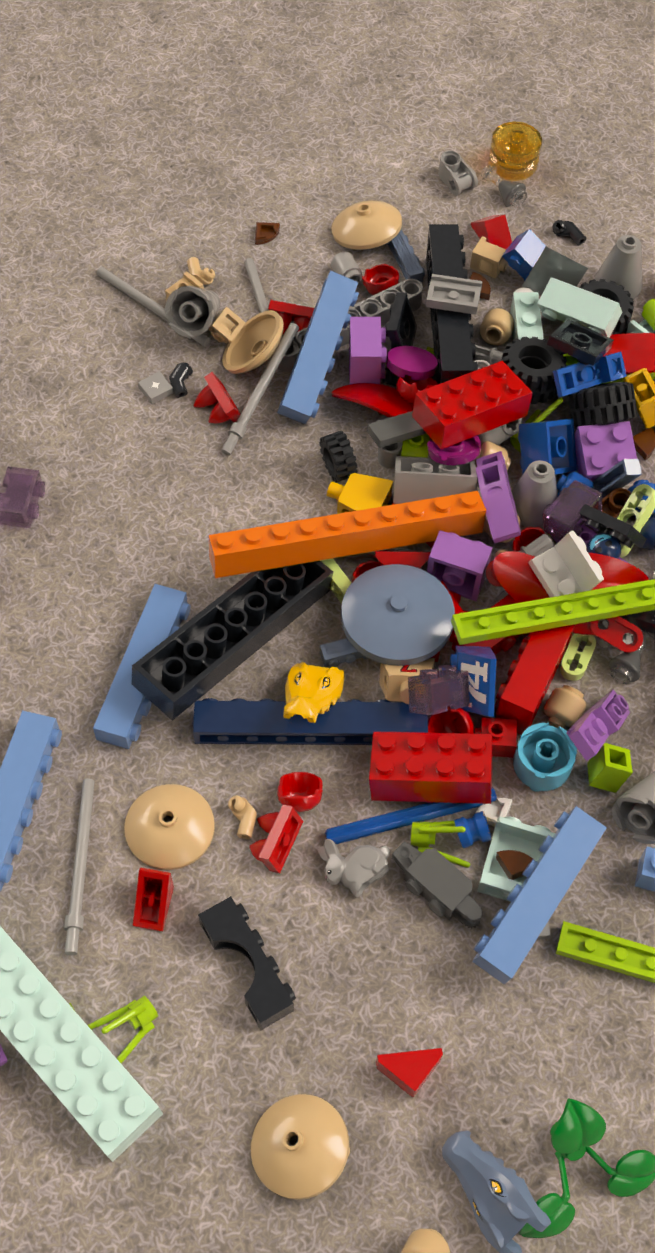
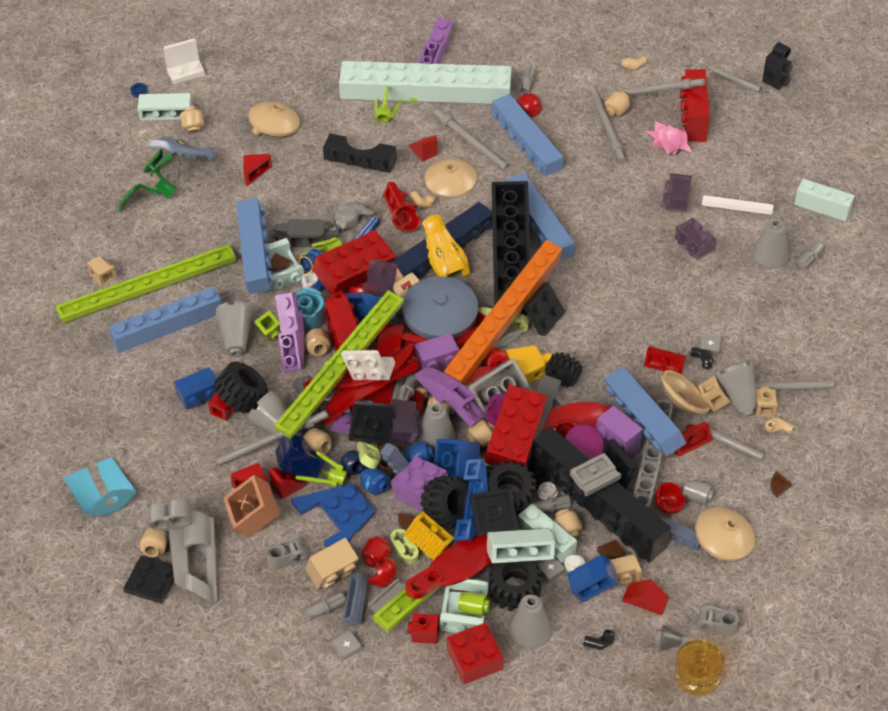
camera: 140 degrees right, 10 degrees down
light grey bar [221,323,299,455] -> none
flat silver piece [522,246,588,296] -> none

